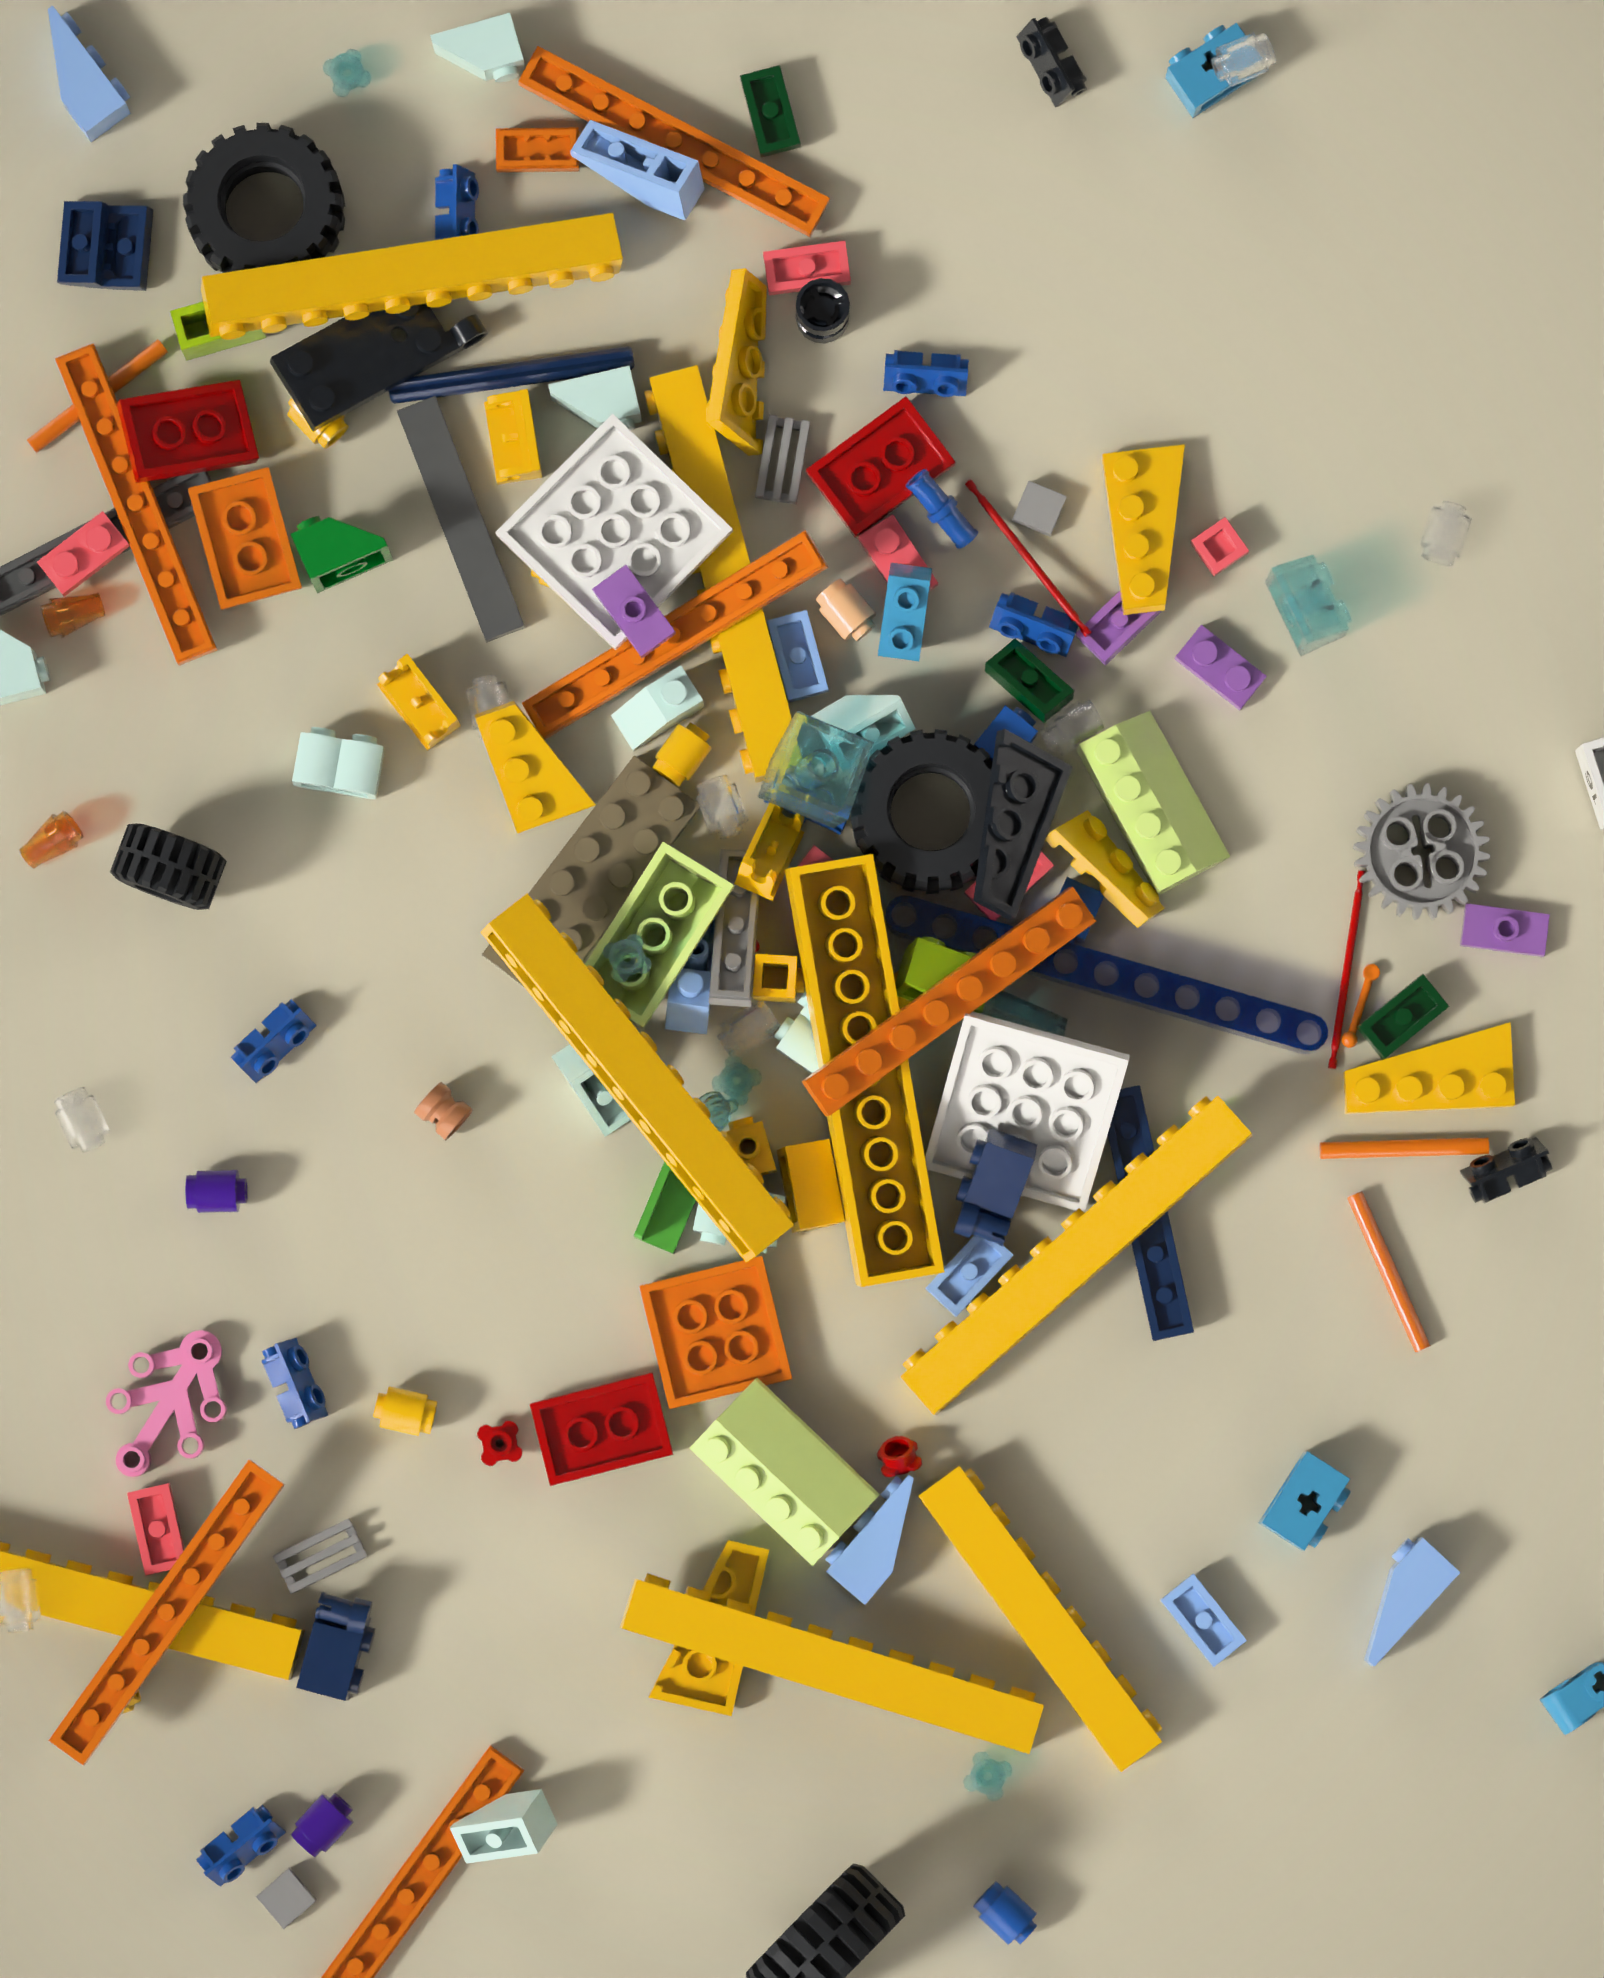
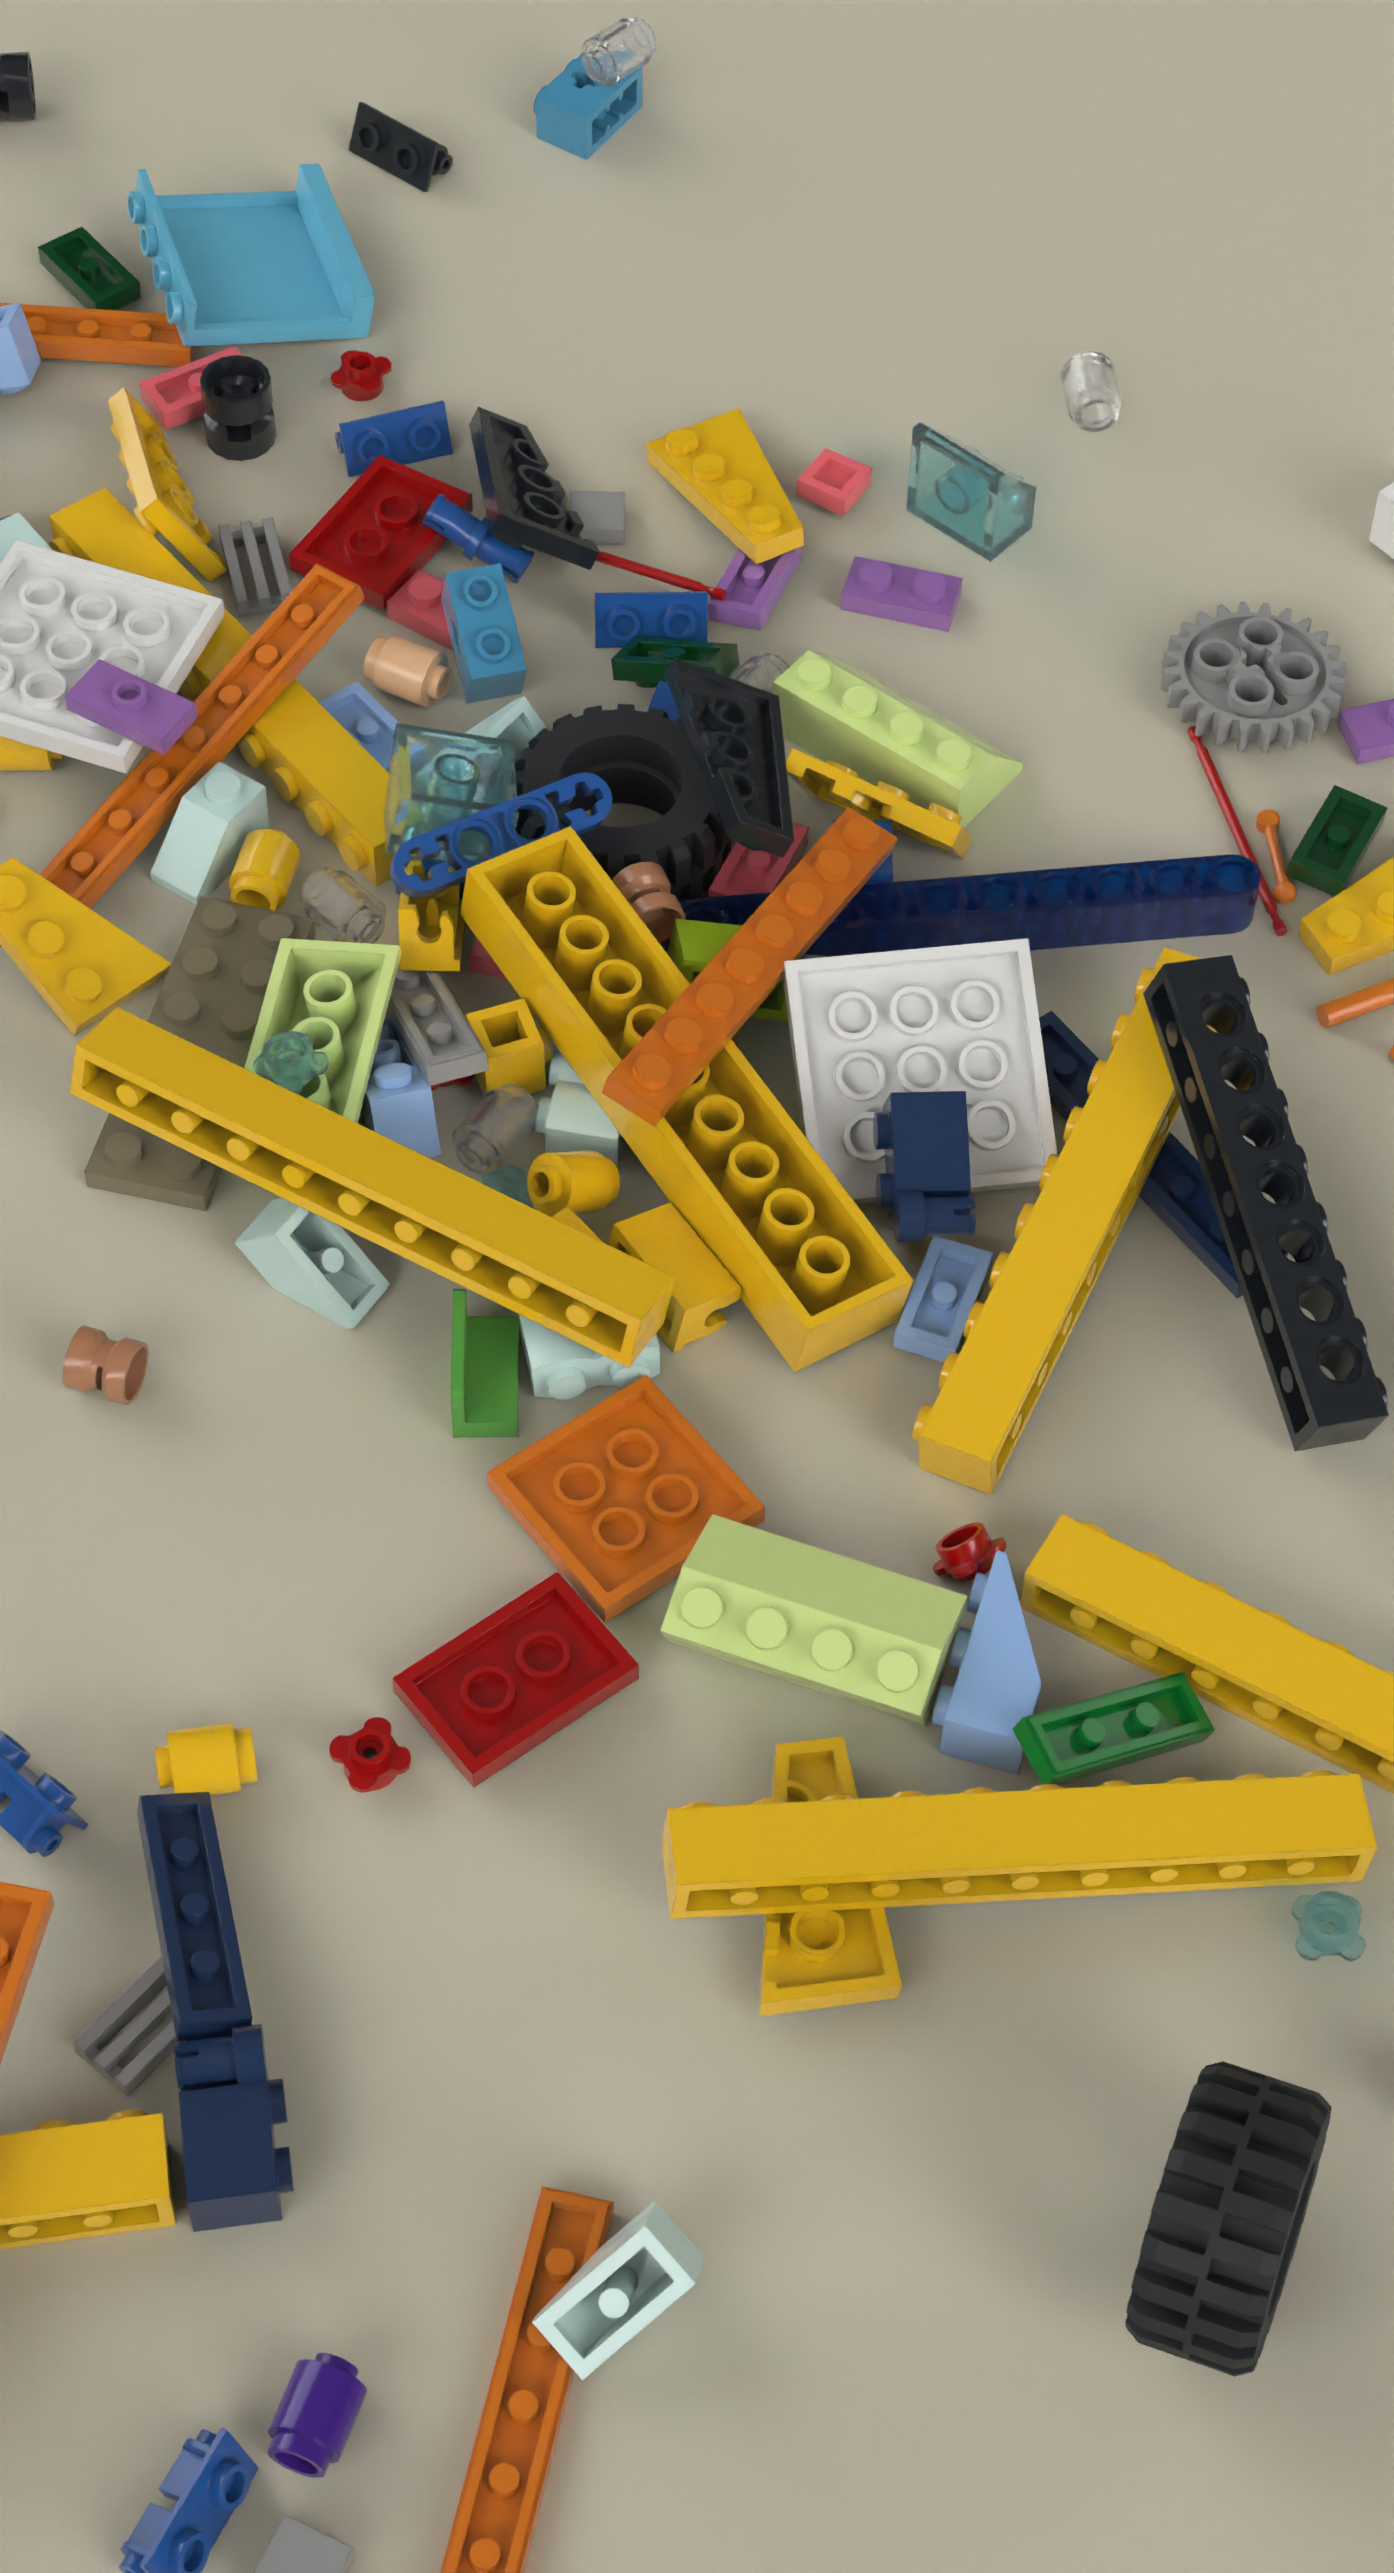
camera: 25 degrees left, 30 degrees down
none -> medium azure panel [127,164,375,347]
none -> dark blue plate [137,1792,253,2041]
none -> red plate [331,350,392,401]
none -> blue beam [390,772,613,898]
none -> black wing [469,407,600,570]
none -> yellow brick [527,1150,620,1216]
none -> nougat wheel [612,862,685,945]
none -> green tile [1012,1672,1215,1785]
none -> black brick [1143,955,1389,1451]

